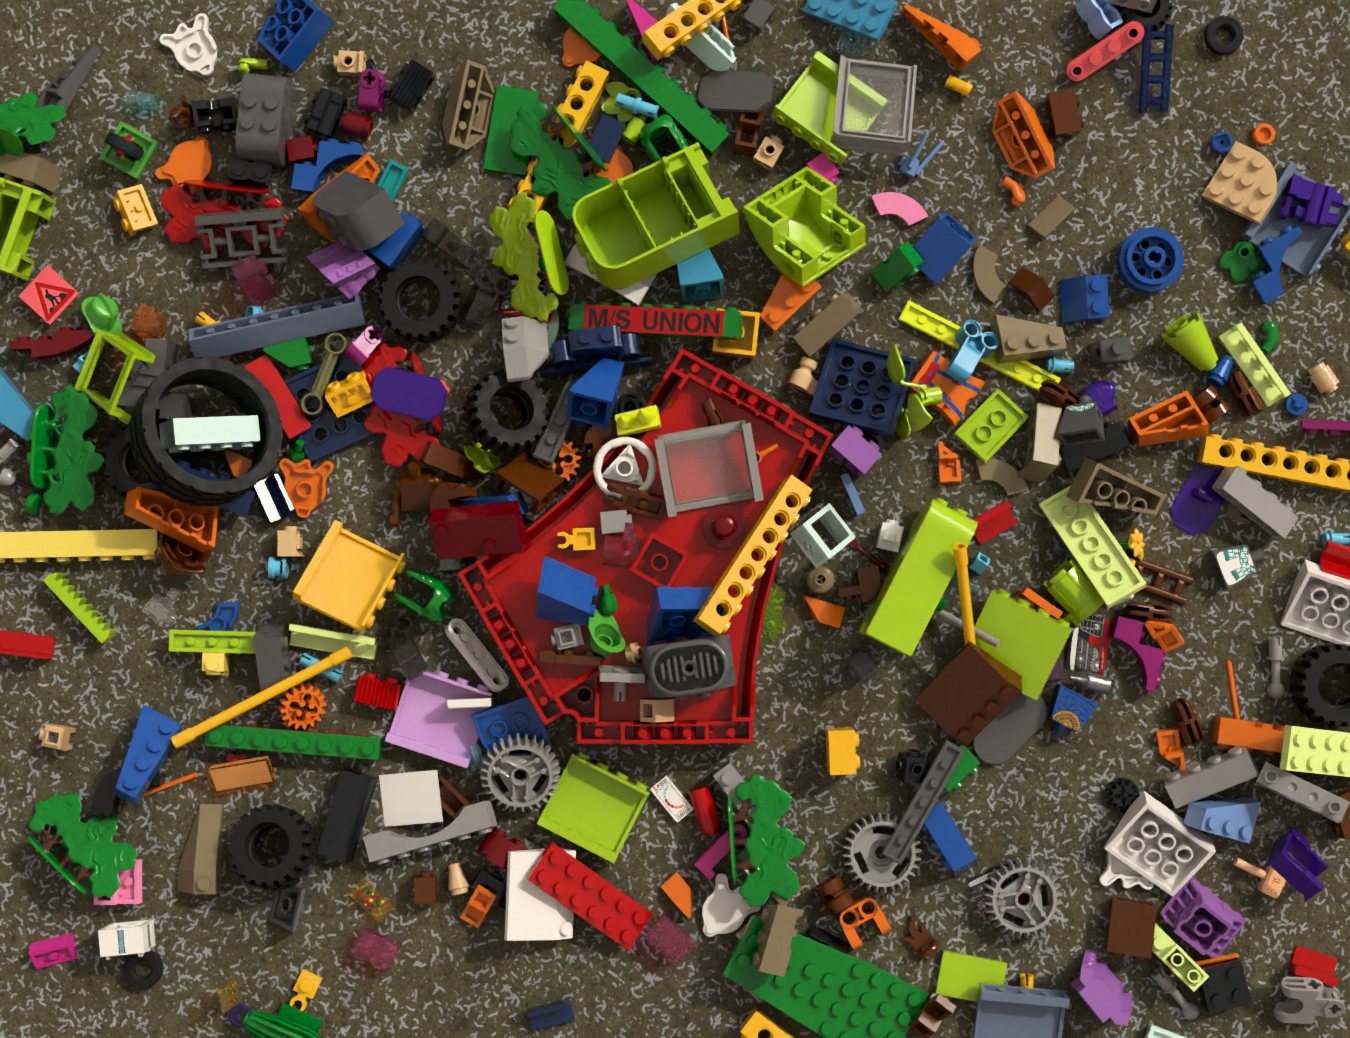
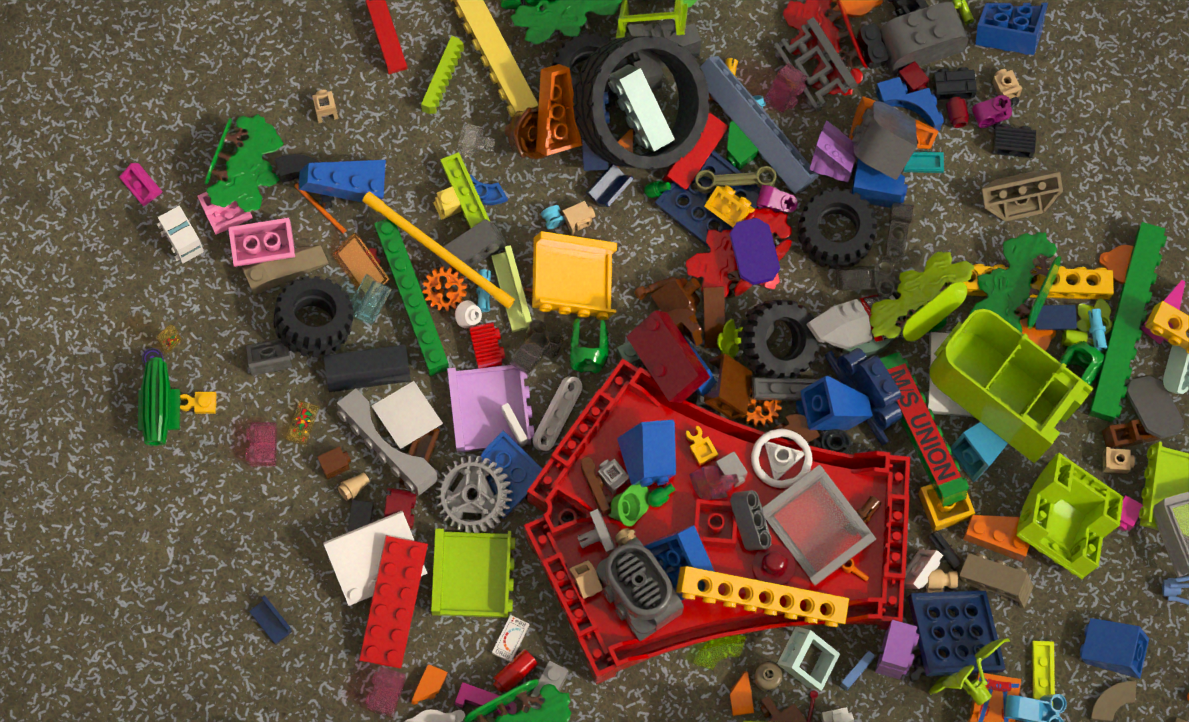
camera: 60 degrees right, 15 degrees down
black tyre [123,950,163,989] -> none
clear orange brick [131,303,169,341] -> none
orange tile [279,458,334,518] -> none
orange slope [460,884,497,928] -> none
clear light blue arm [468,744,483,775] -> none
green tile [483,85,539,177] -> none
reddish brown hinge [603,482,666,520] -> none
neon yellow tile [615,405,662,437] -> none
bright pink tile [871,192,928,227] -> none
green brick [871,241,924,292] -> none
none -> bright pink slope [228,218,295,267]
none -> clear light blue panel [352,274,392,325]
none -> white cone [455,300,482,328]
none -> dark grey beam [730,490,771,551]
none -> white plate [904,550,943,589]
none -> black axle [928,530,963,570]

